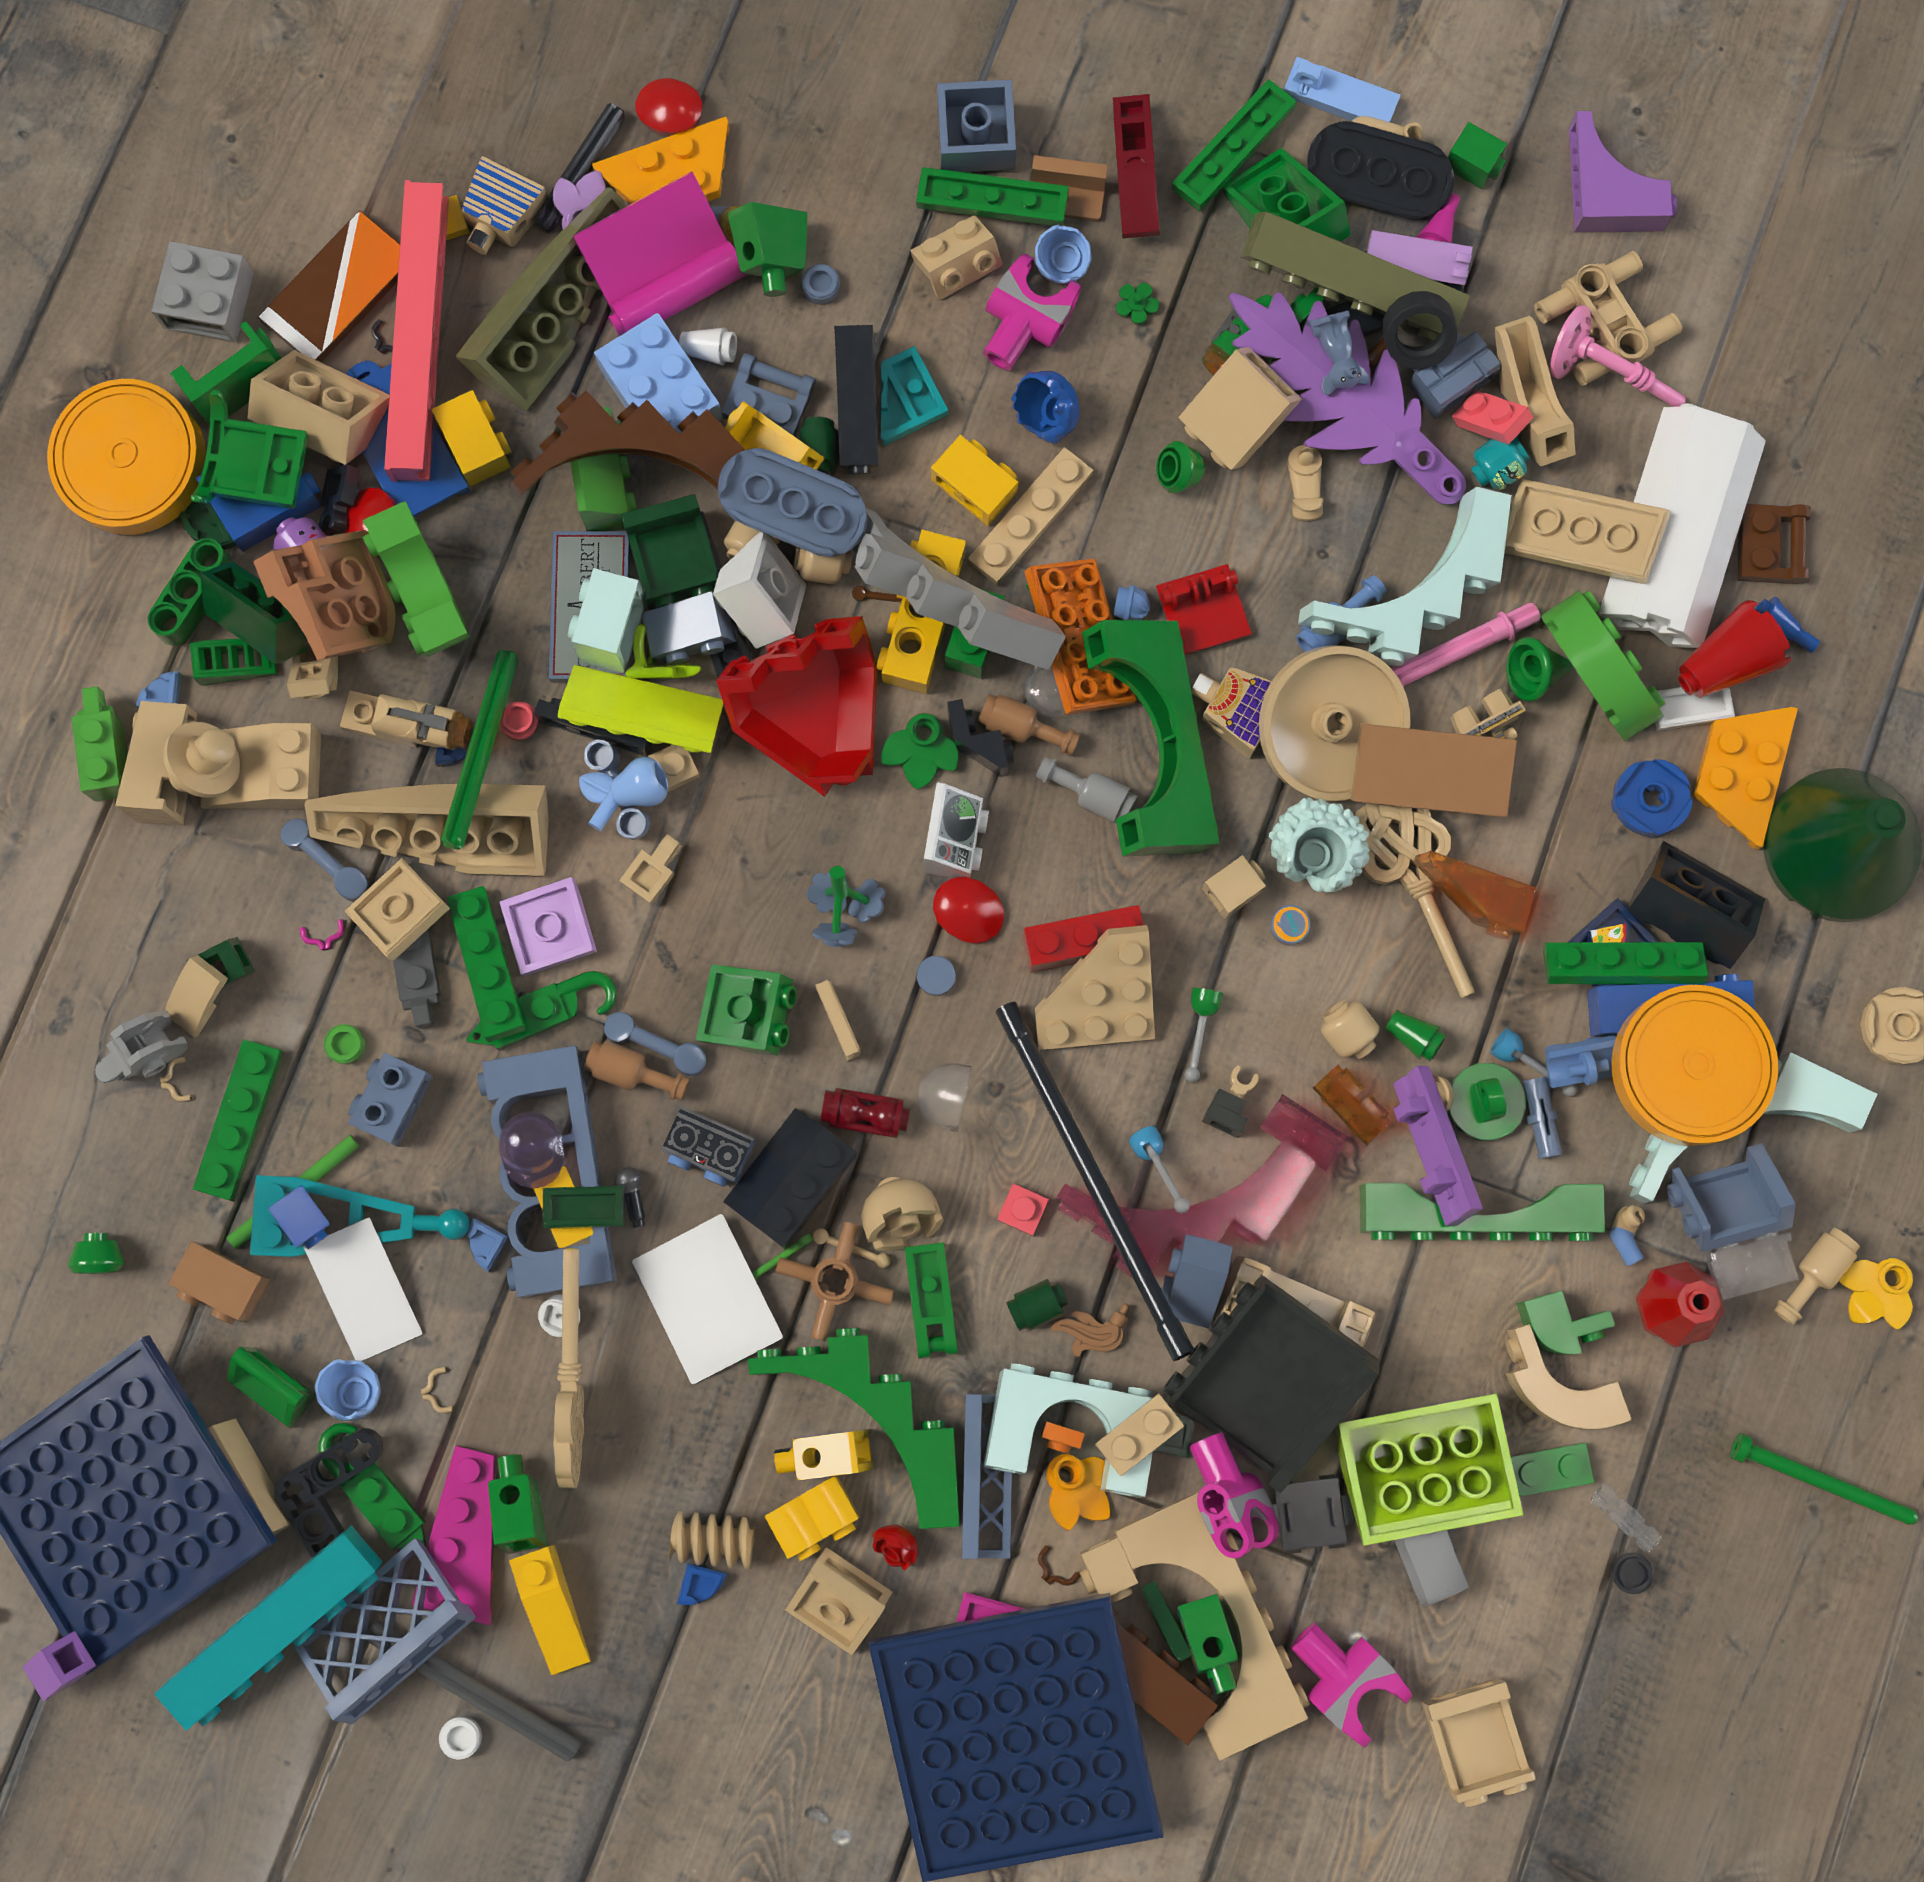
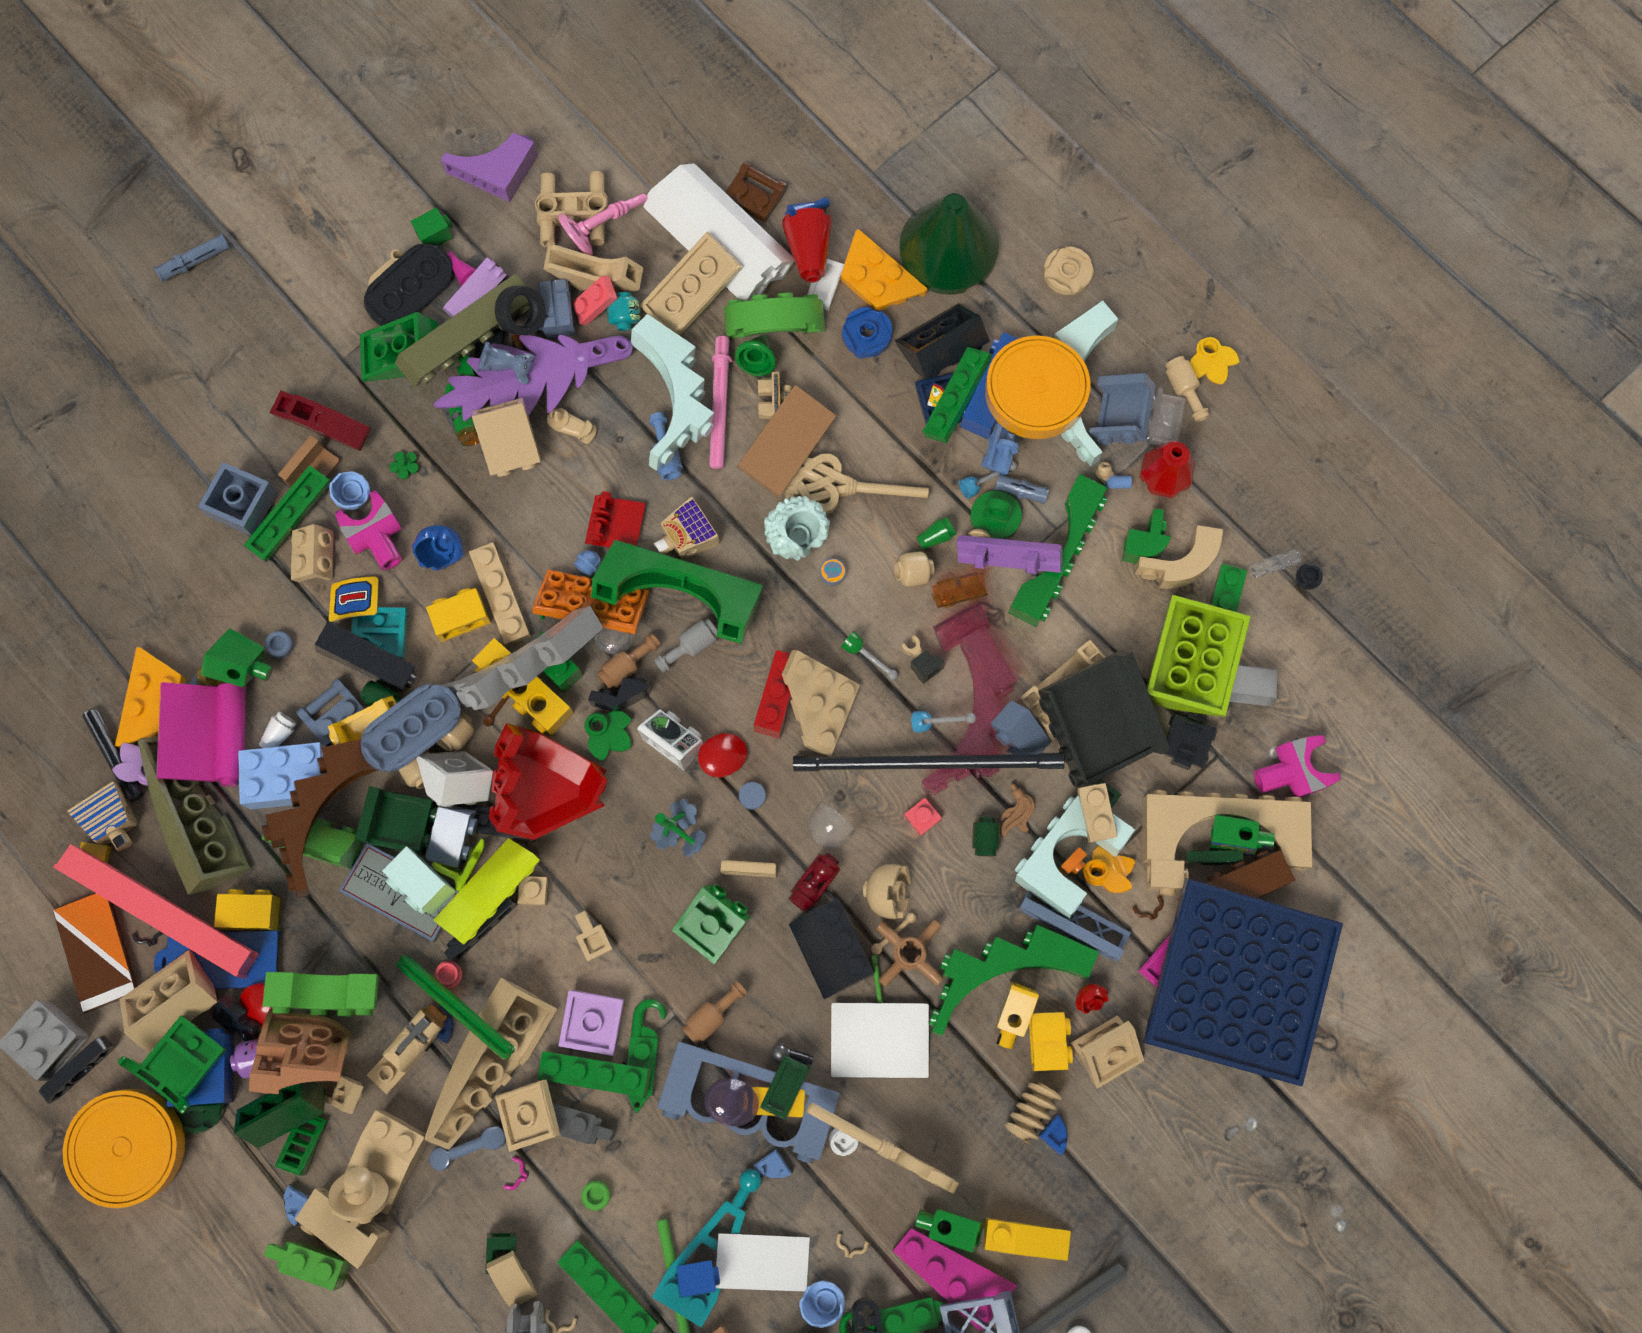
camera: 60 degrees left, 5 degrees down
green beam [147,538,232,646] -> none
green panel [170,321,281,426] -> none
sand blue brick [348,1052,433,1147] -> none
light blue piece [579,757,668,832] -> none
sand blue bar [584,739,651,840] -> none
sand blue bar [604,1012,707,1076] -> none
red hat [635,78,702,136] -> none
brick [661,1106,756,1187] -> none
green plate [904,1242,958,1359] -> none
green cone [1156,441,1205,493] -> none
green plate [1171,79,1297,212] -> none
dark pink connector [1189,1432,1279,1558] -> none
tan brick [1202,855,1266,919] -> none
tan dish [1259,645,1411,801] -> none
light blue hinge [1284,57,1400,122] -> none
clear orange slope [1414,851,1536,939] -> none
tan panel [1421,1678,1536,1807] -> none
green bar [1730,1433,1918,1525] -> none
none -> black beam [39,1036,114,1104]
none -> sticker [329,577,378,622]

